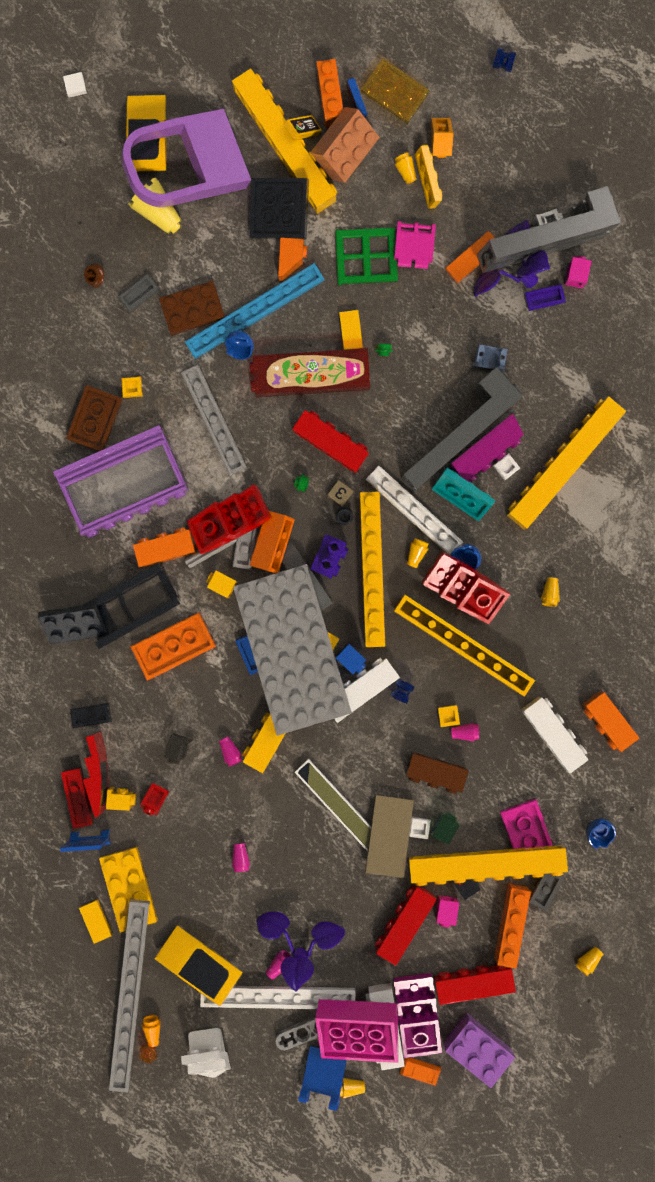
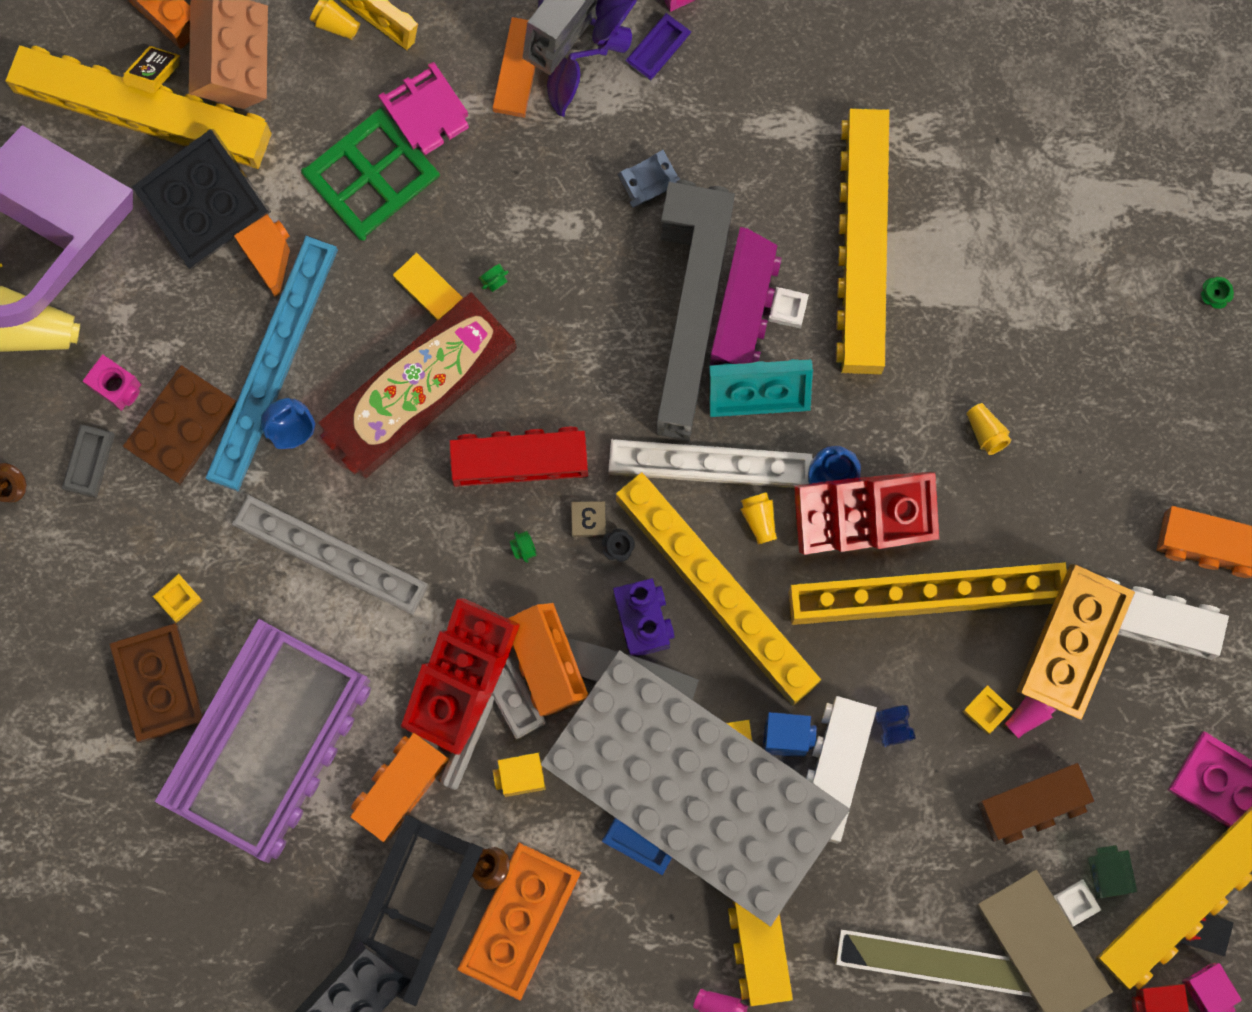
camera: 35 degrees left, 10 degrees down
none -> dark pink brick [83,354,141,411]
none -> reddish brown hat [472,847,510,890]
none -> plate [1016,564,1135,720]

